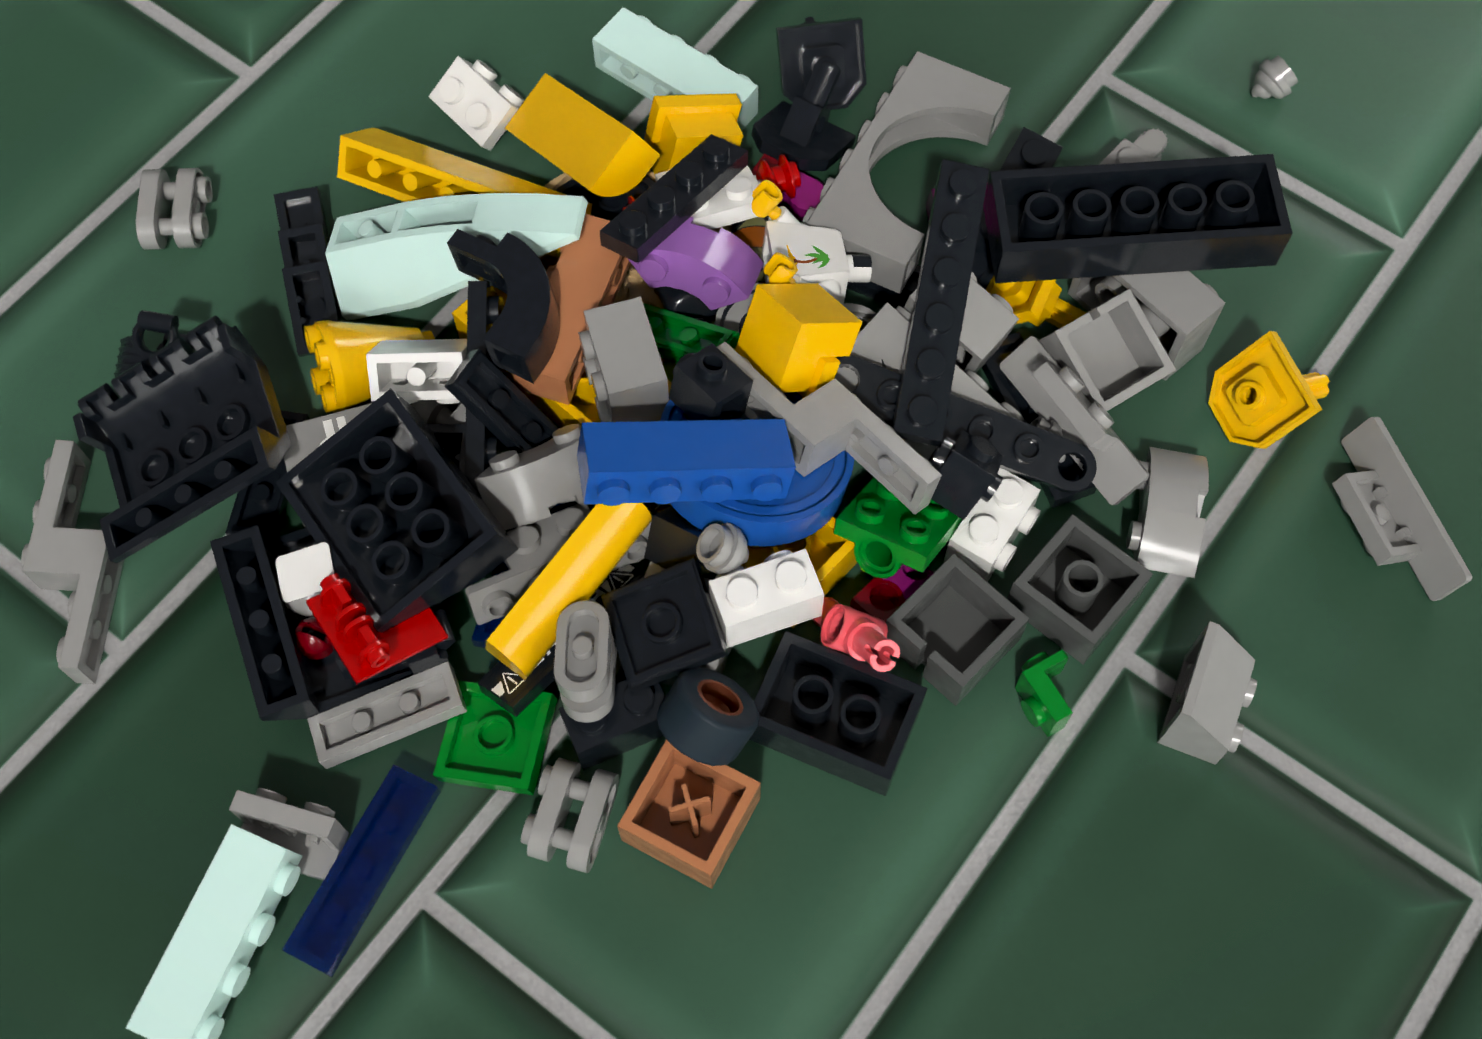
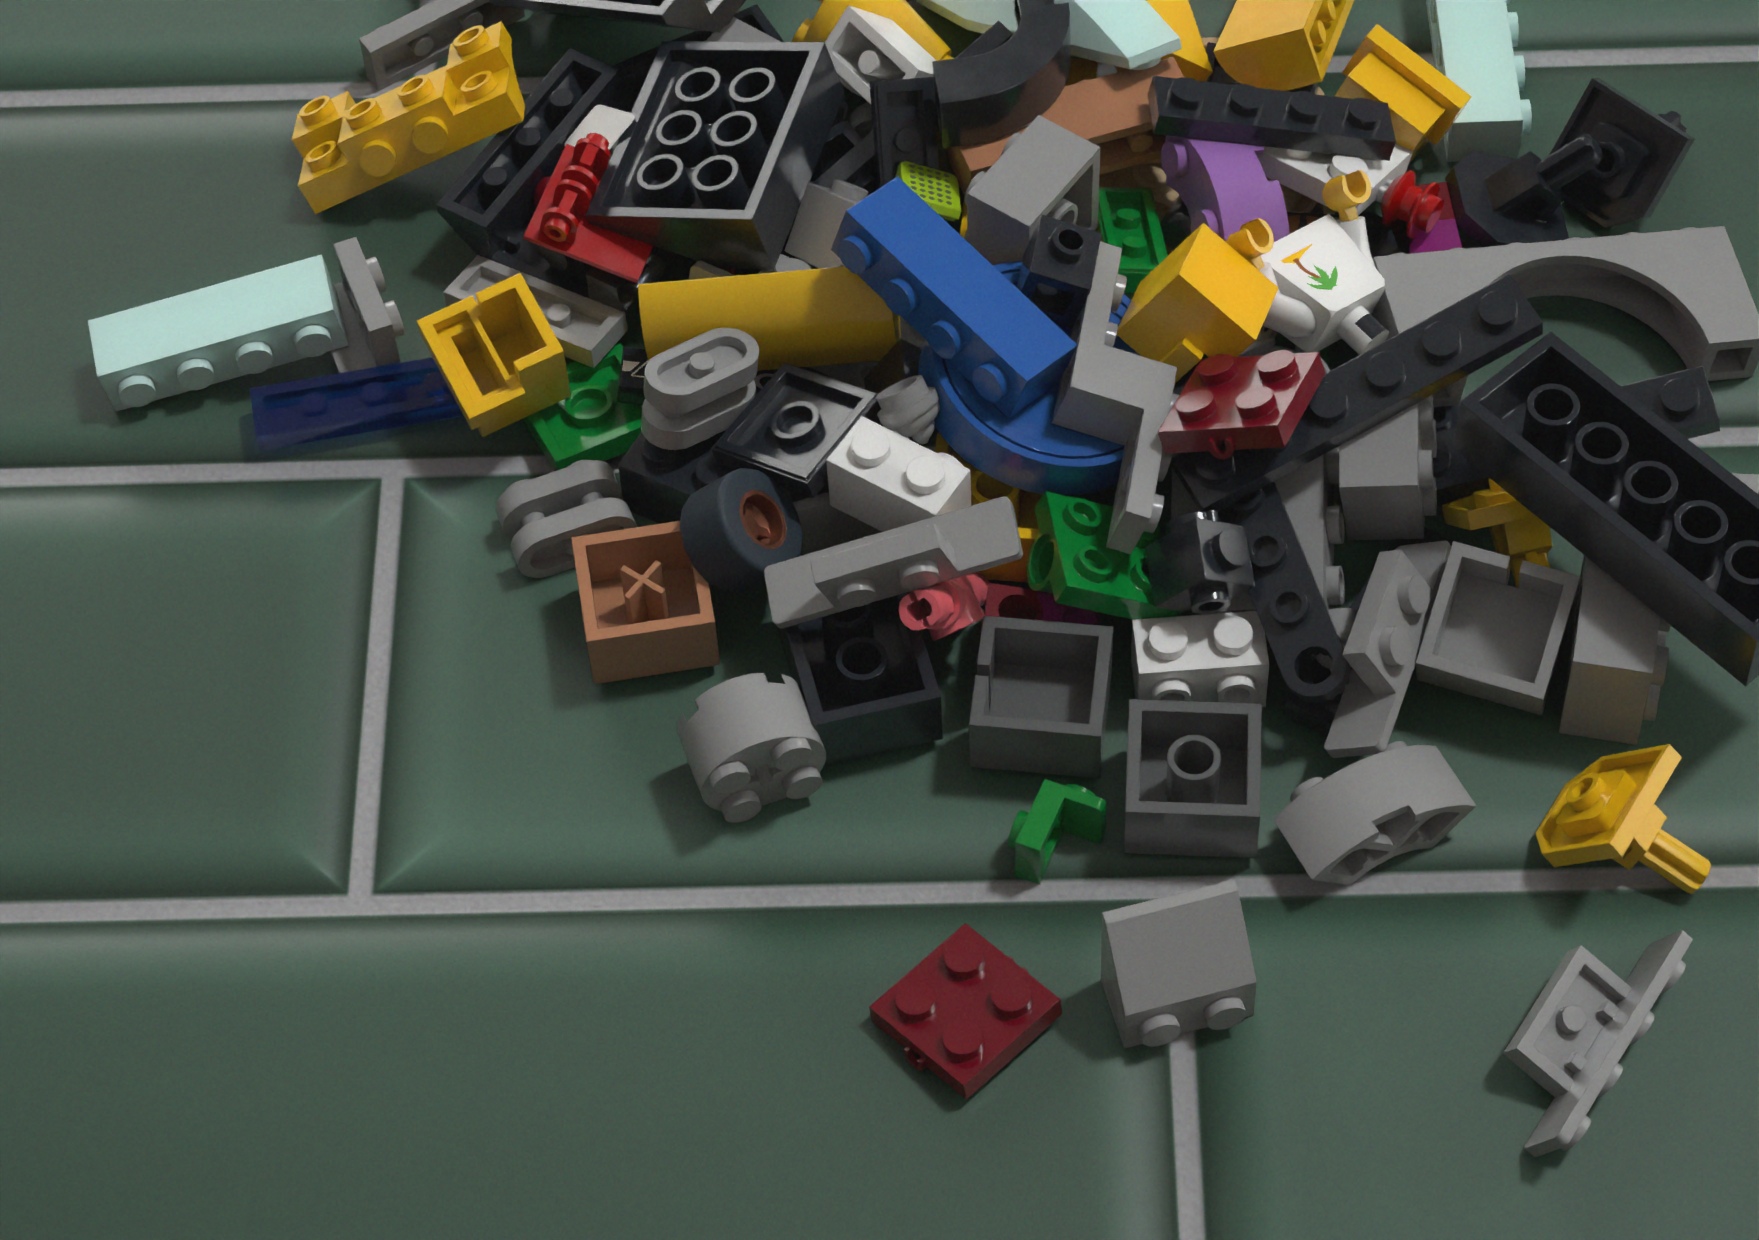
camera: 55 degrees right, 10 degrees down
none -> yellow bracket [292,21,525,214]
none -> yellow plate [417,273,571,437]
none -> light grey brick [677,673,826,823]
none -> light grey bracket [764,496,1023,628]
none -> dark red plate [869,923,1062,1100]
none -> lime slope [895,161,961,222]
none -> dark red plate [1158,350,1326,460]

